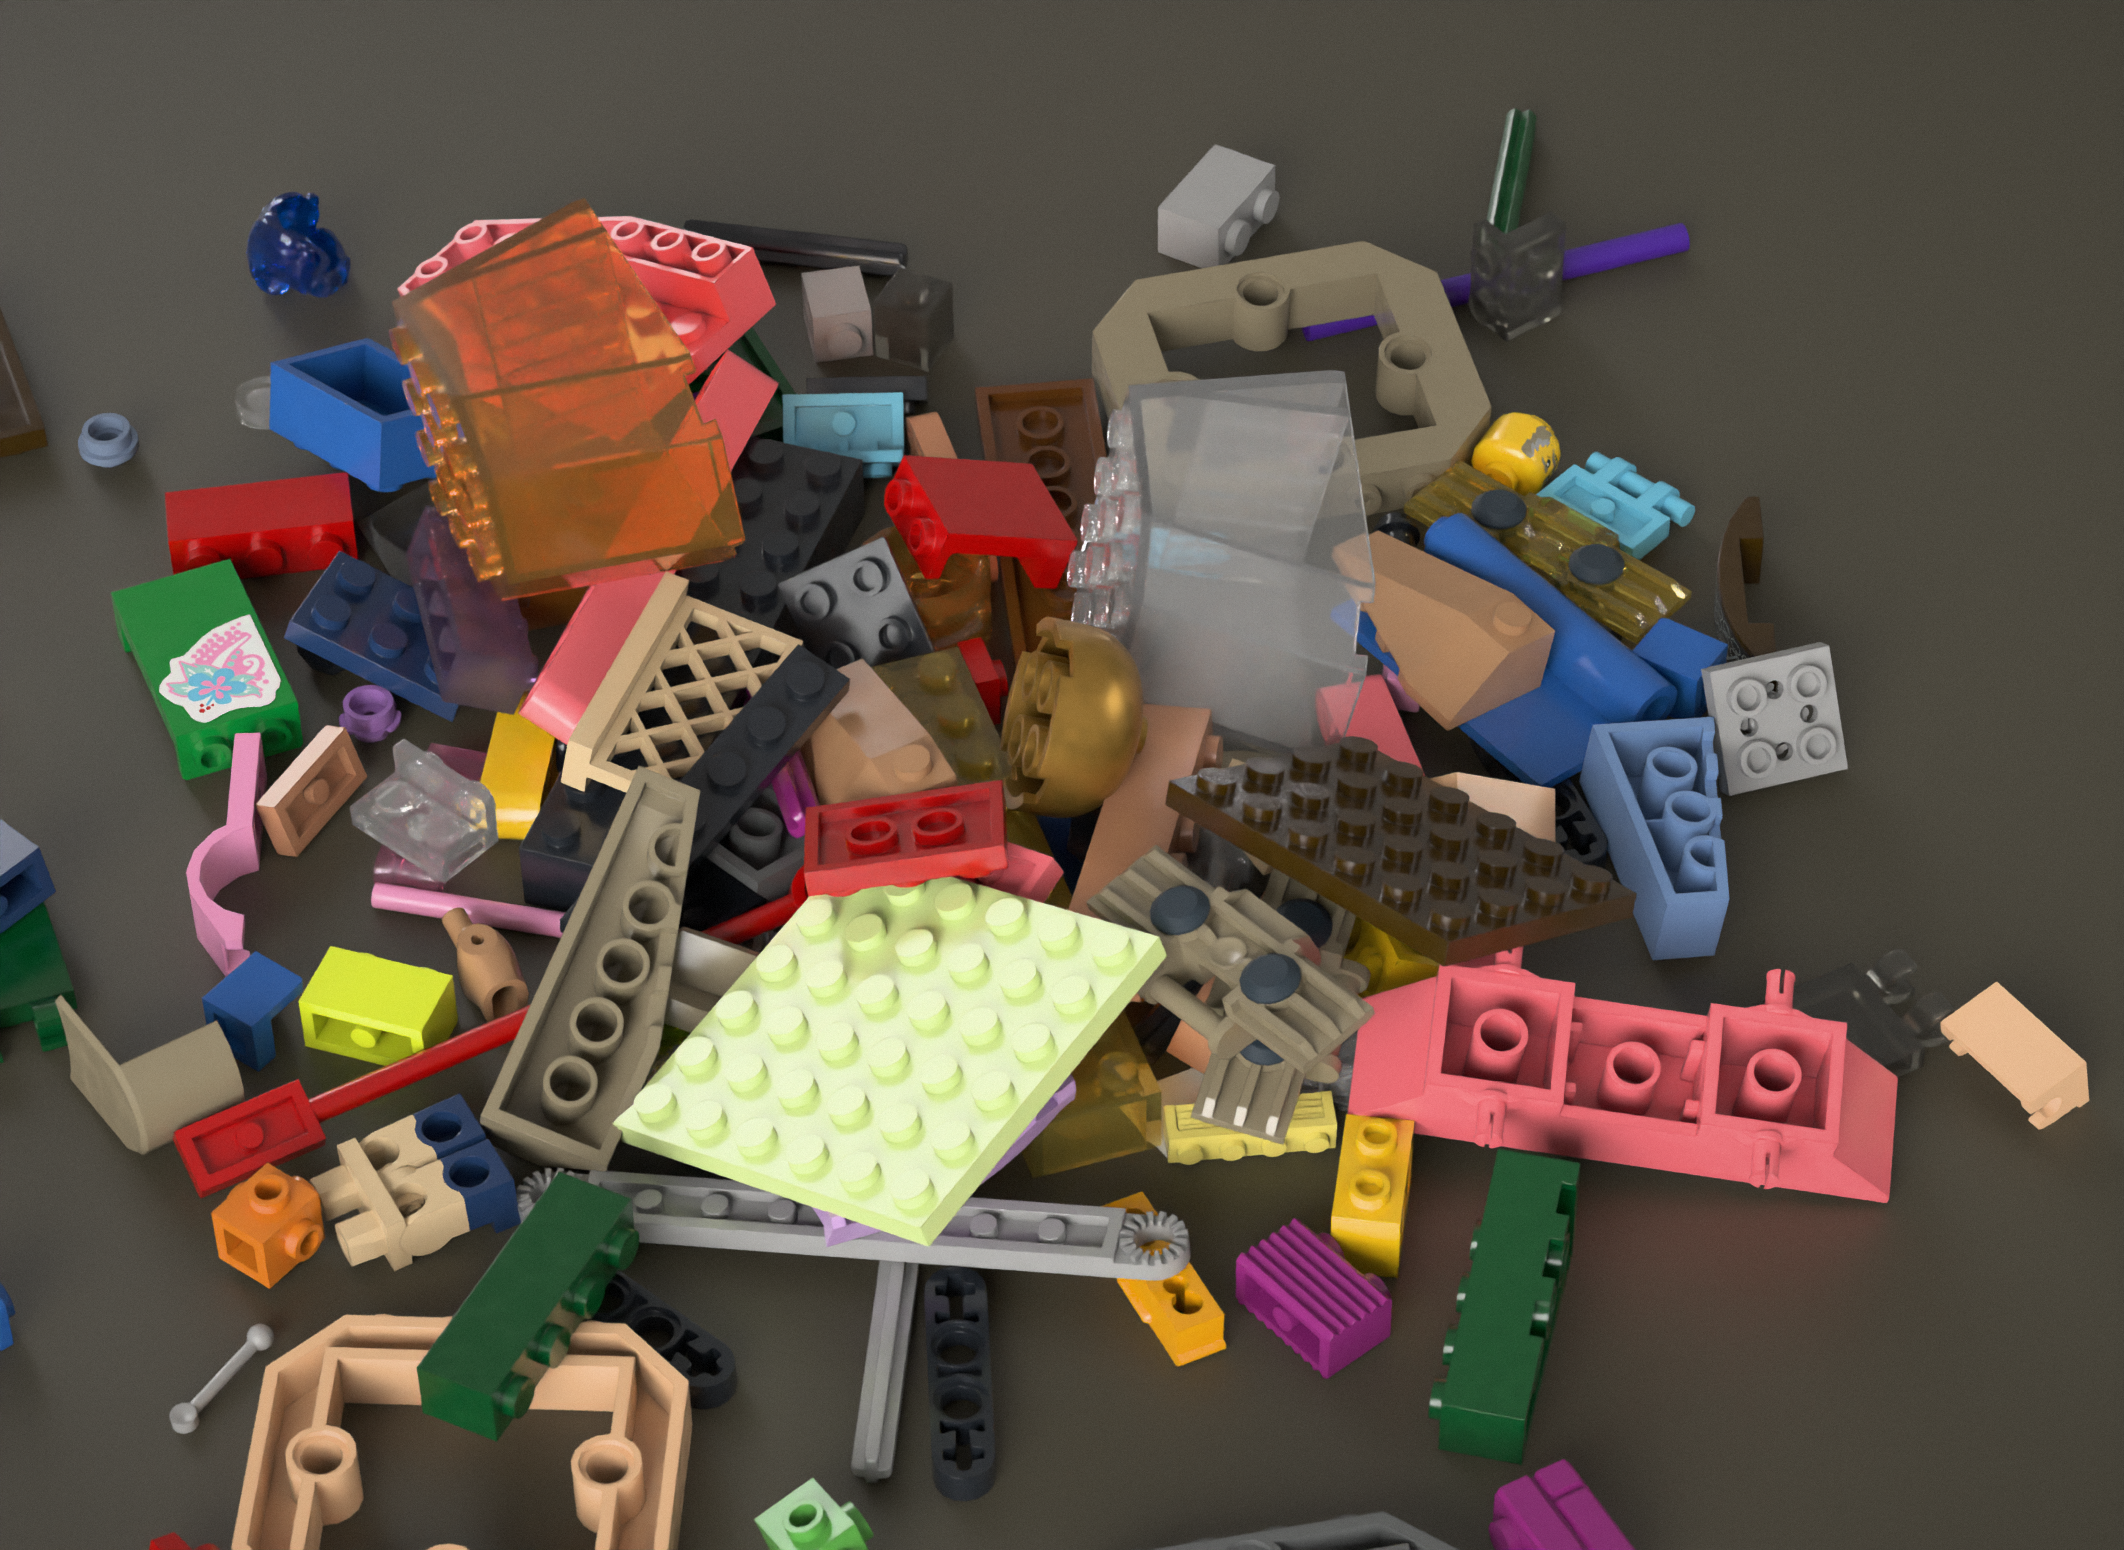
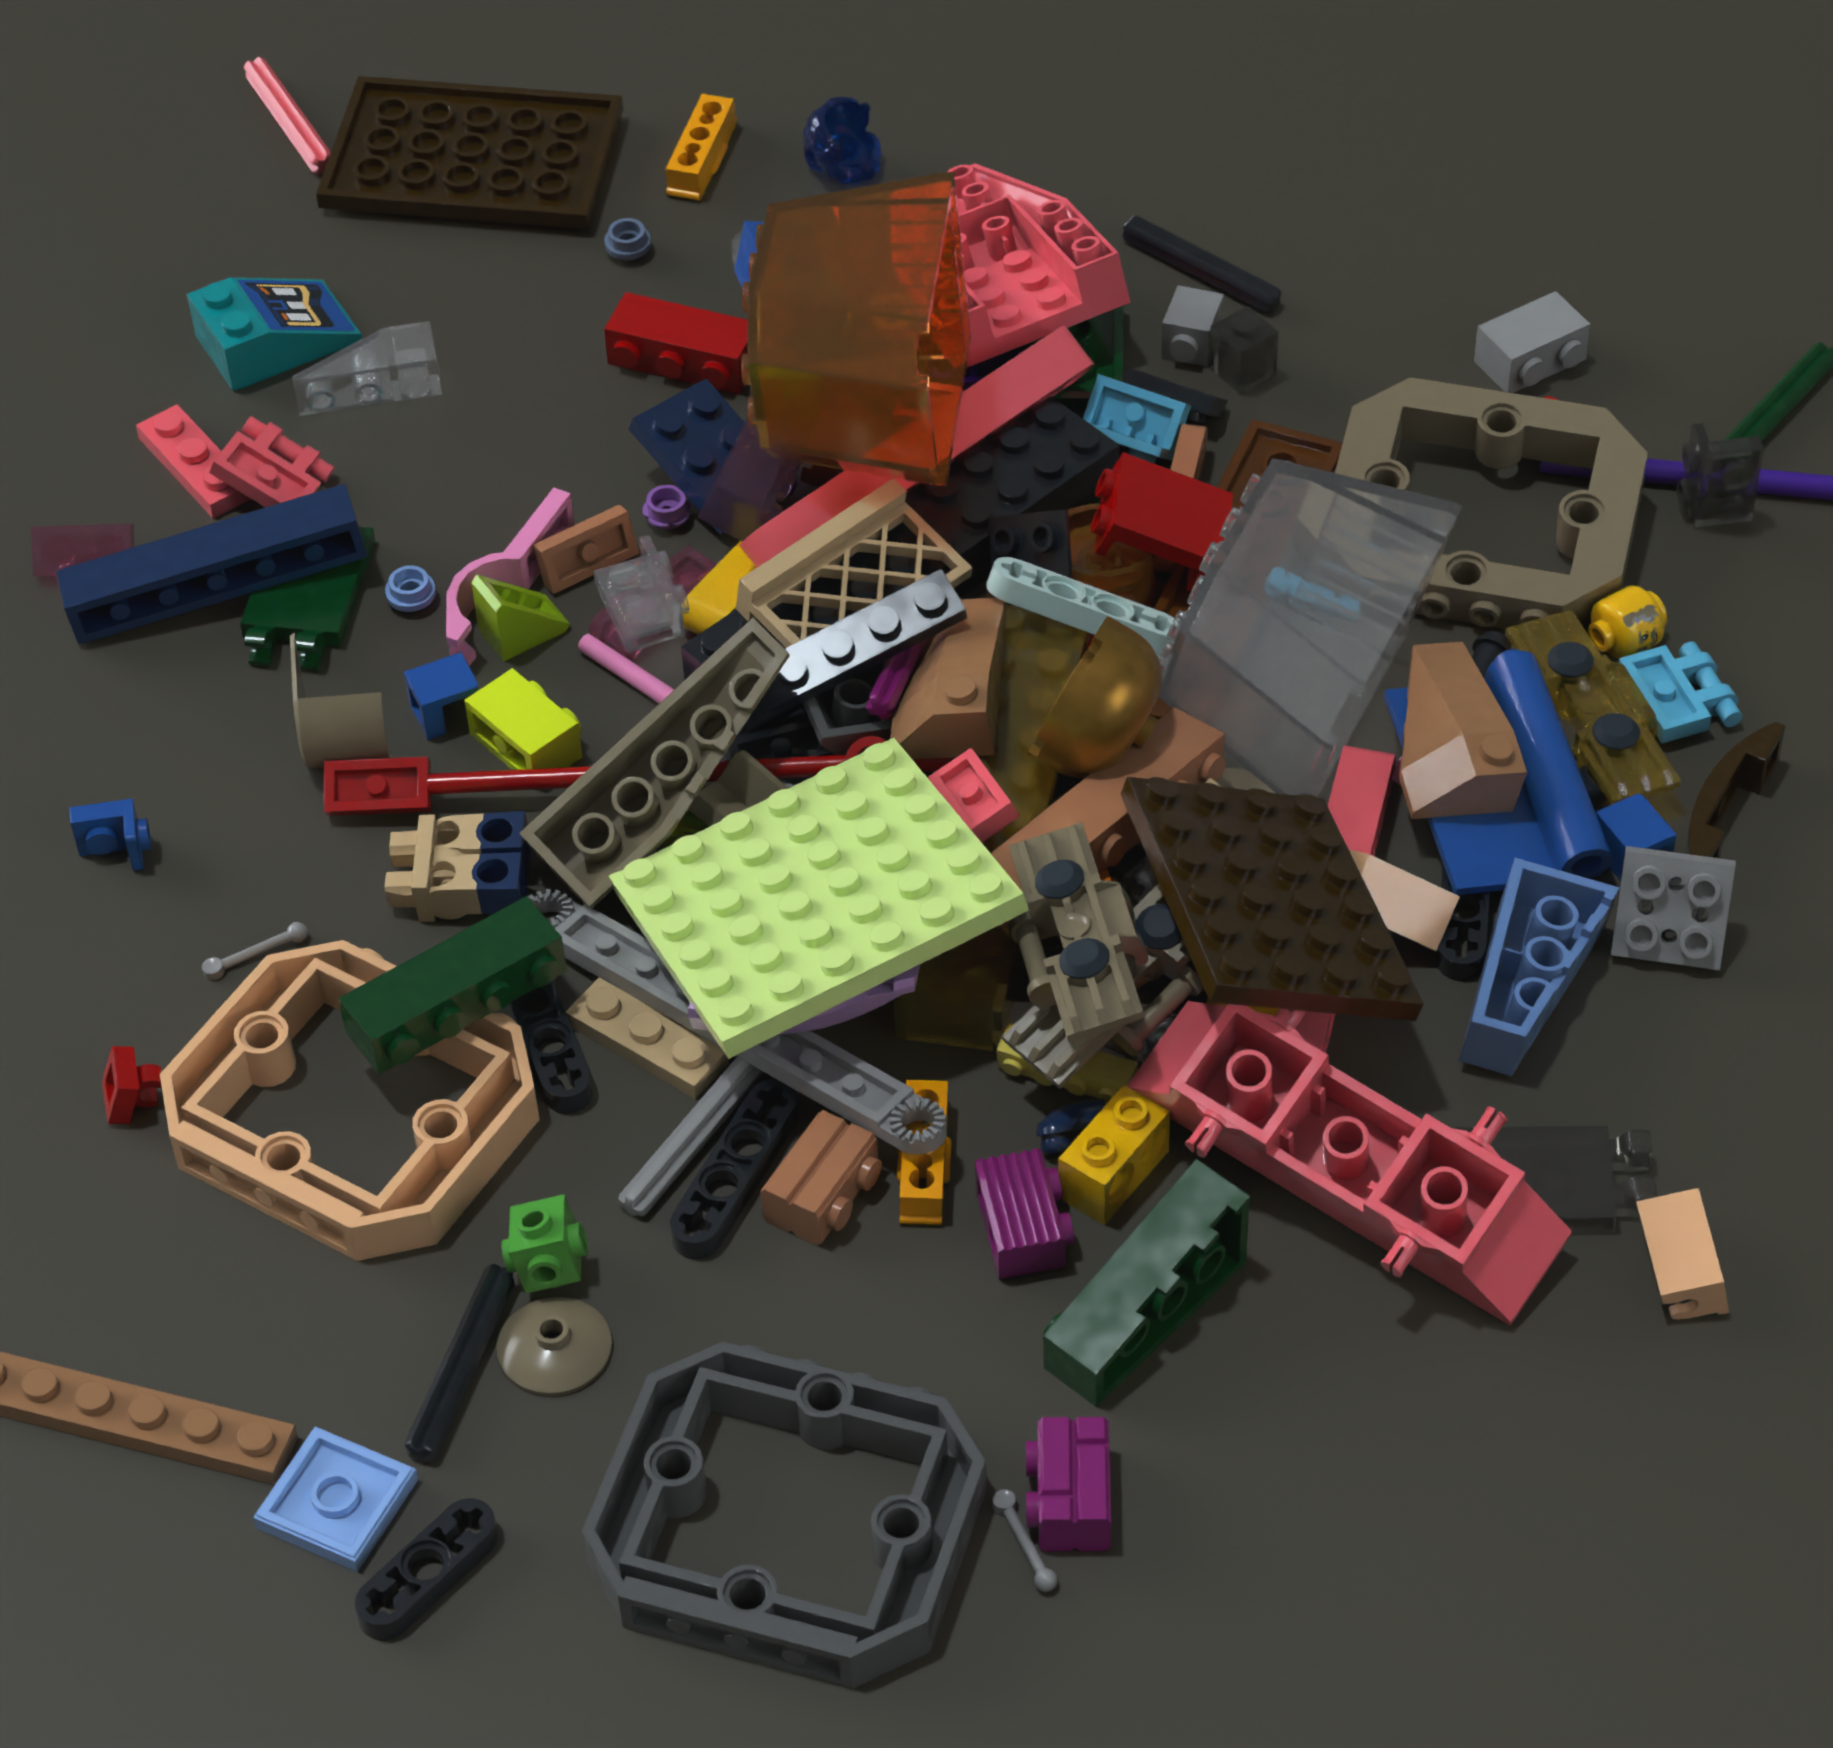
camera: 30 degrees right, 5 degrees up
green panel [111,559,303,780] -> none
orange brick [211,1162,325,1289] -> none
medium nougat piece [442,908,529,1022] -> none
red plate [804,780,1008,897] -> none
none -> light blue plate [385,565,436,612]
none -> lime slope [471,574,571,662]
none -> tan plate [566,977,729,1100]
none -> light orange piece [665,94,737,201]
none -> nougat brick [760,1110,882,1246]
none -> light aqua beam [986,557,1183,657]
none -> dark blue arm [1036,1098,1106,1155]

